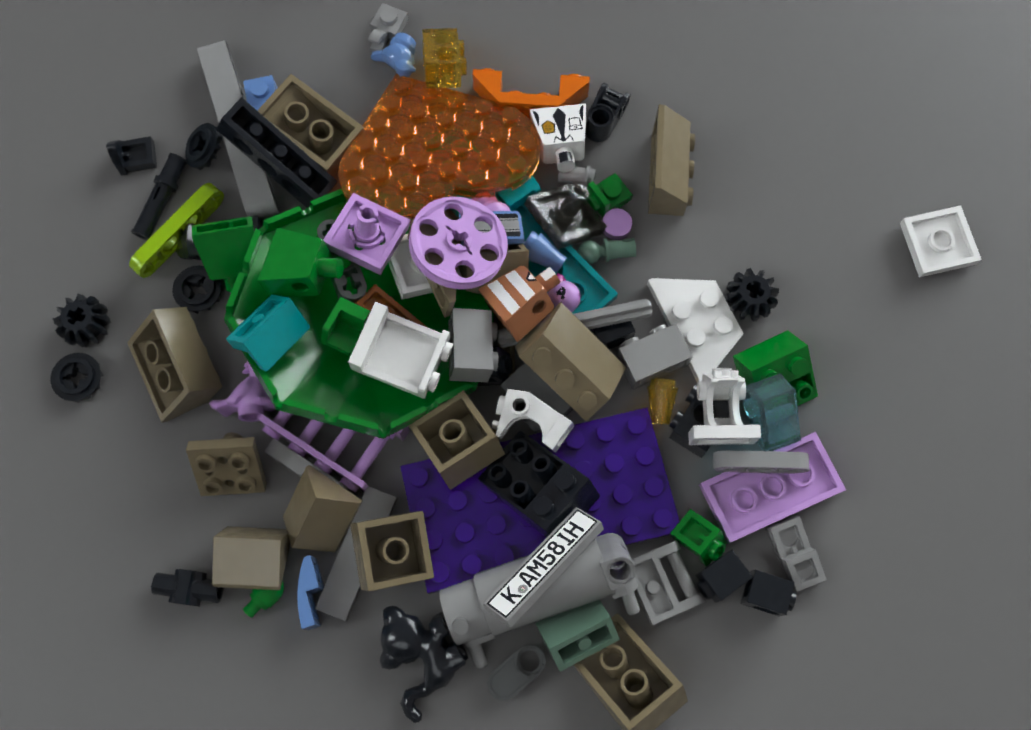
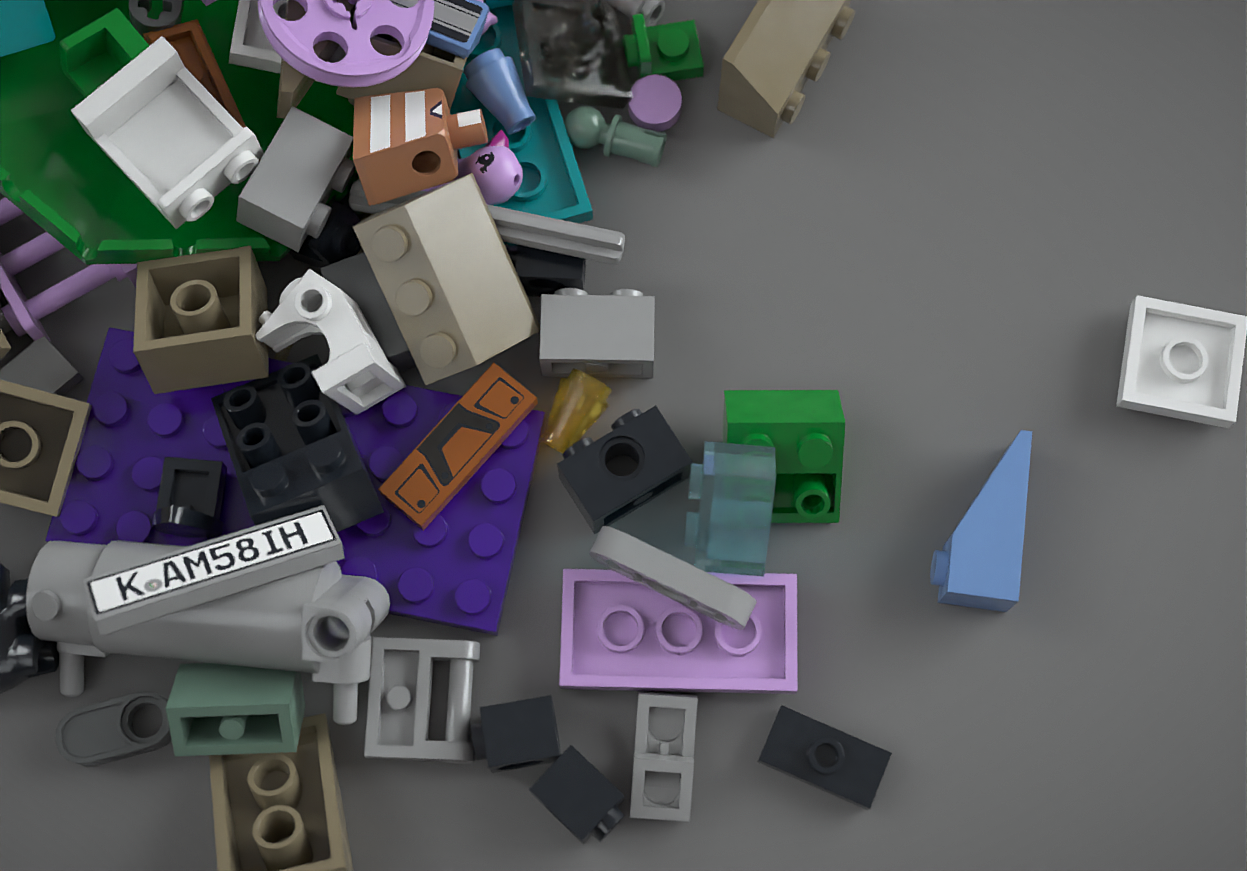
camera: 25 degrees right, 0 degrees up
white wing [647,278,744,382] -> none
green bracket [670,509,727,566] -> none
white tile [688,368,761,445] -> none
black gear [725,268,779,322] -> none
none -> black tile [151,457,227,538]
none -> dark orange tile [378,362,538,531]
none -> black plate [757,705,892,810]
none -> medium blue slope [930,430,1032,612]

